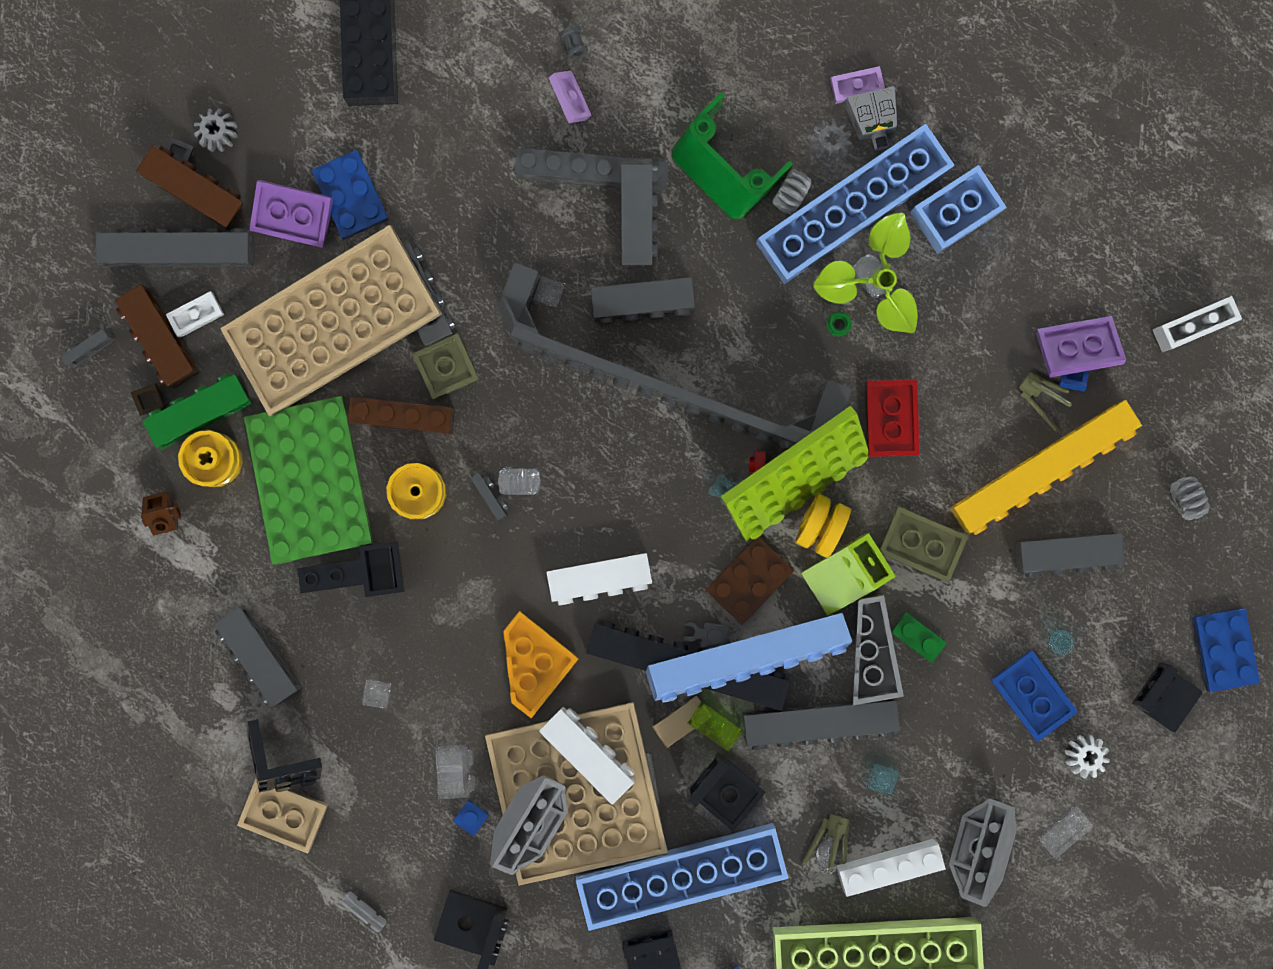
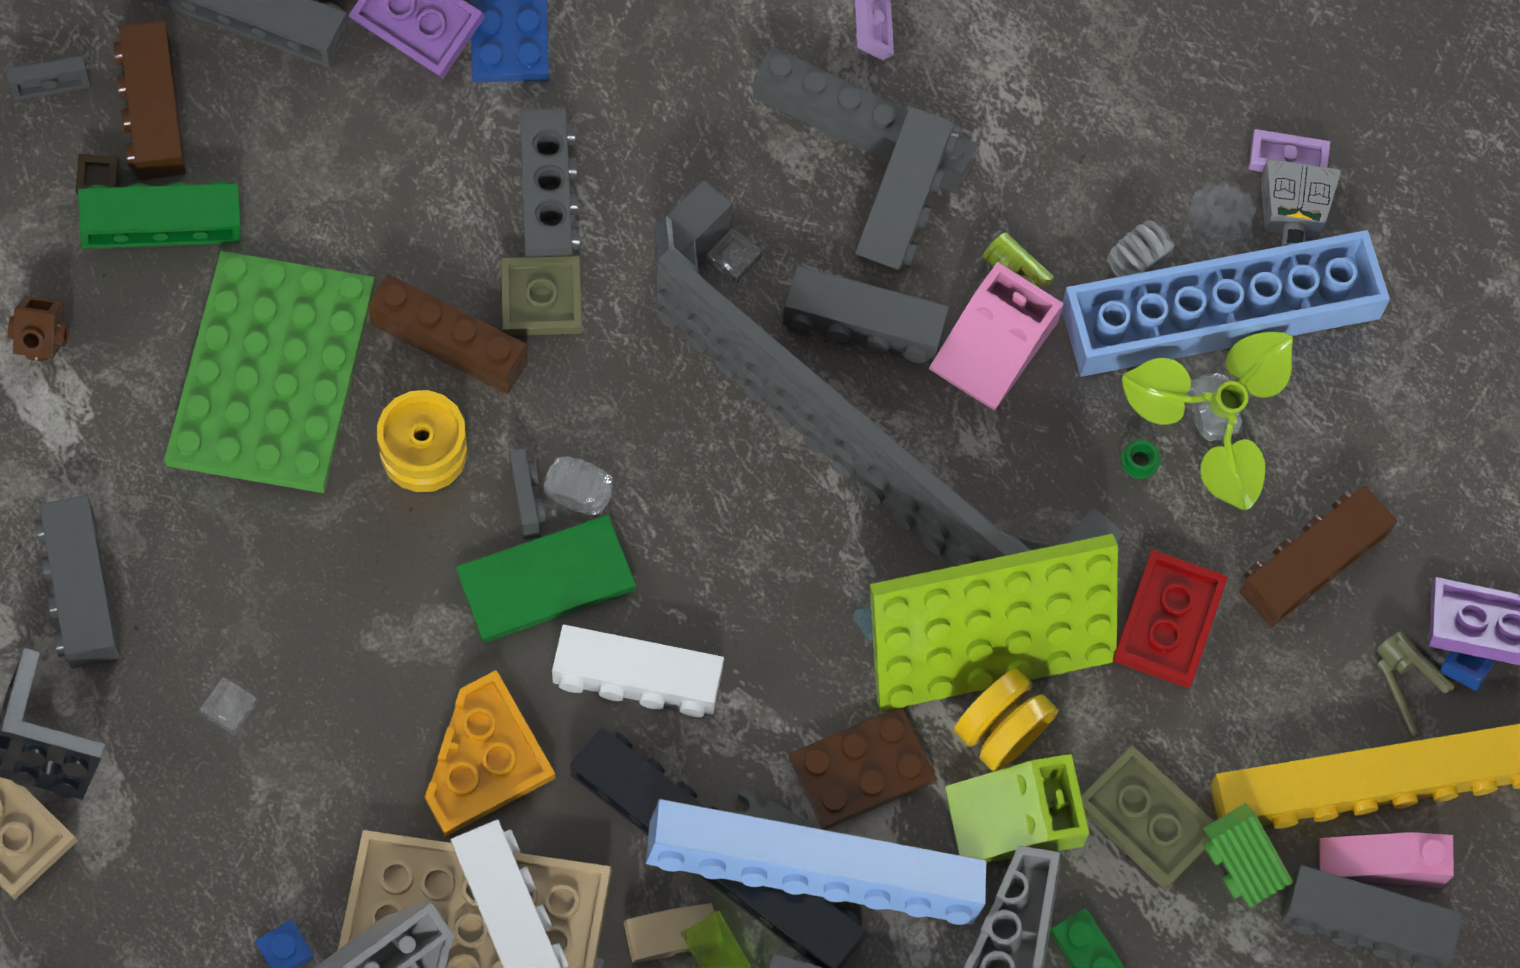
camera: 15 degrees right, 20 degrees down
white plate [166,291,224,338] -> none
yellow wheel [178,430,243,487] -> none
tan plate [220,225,442,416] -> none
black plate [297,541,405,597] -> none
clear brick [436,744,476,799] -> none
green windscreen [671,92,793,220] -> none
light blue brick [910,165,1007,254] -> none
none -> green tile [455,515,636,644]
none -> bright pink slope [929,262,1064,411]
none -> lime hinge [983,232,1054,287]
none -> bright green brick [1202,803,1293,907]
none -> reddish brown brick [1239,486,1397,628]
none -> bright pink slope [1318,832,1454,888]

